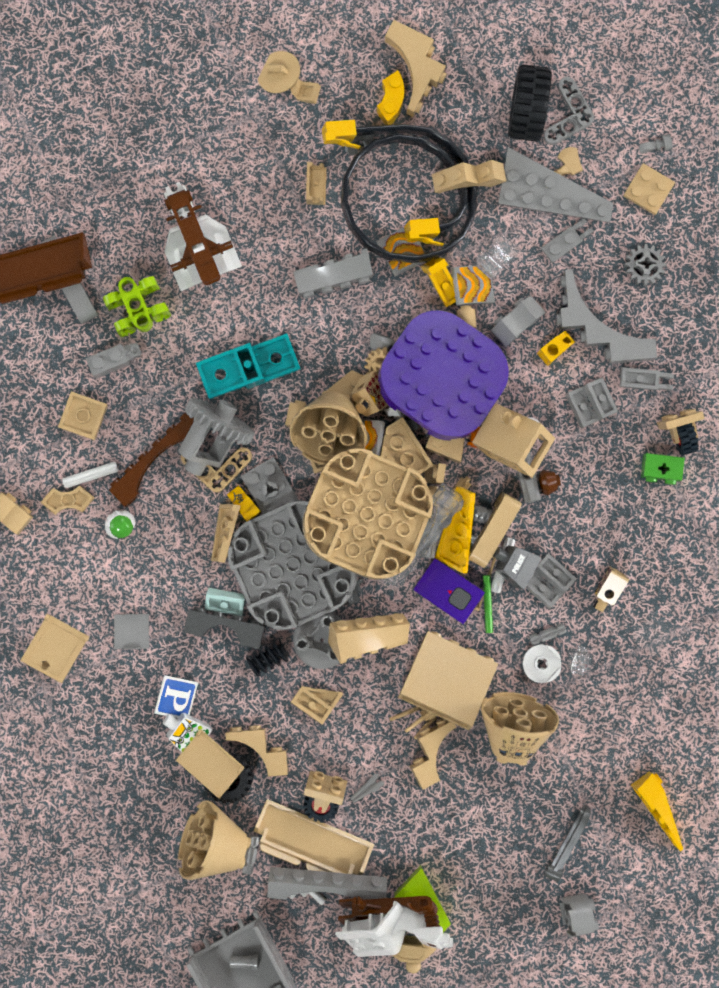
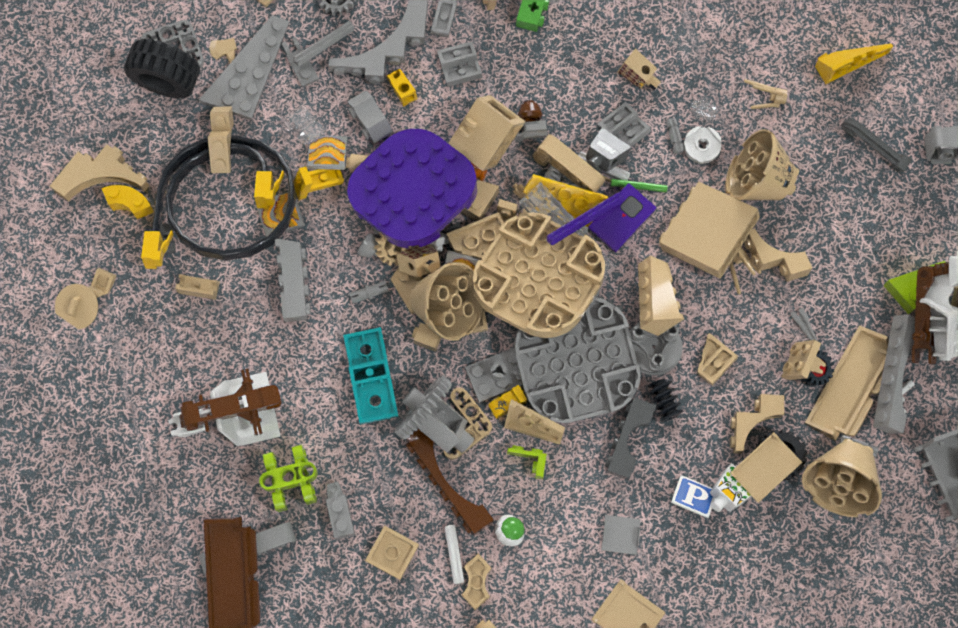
camera: 80 degrees left, 10 degrees down
light aqua slope [205,588,245,616] -> none
none -> light grey axle [293,21,355,66]
none -> light grey pin [349,280,389,304]
none -> lime bracket [507,445,547,479]
none -> dark purple axle [546,193,624,245]
none -> tan plant [744,79,787,109]

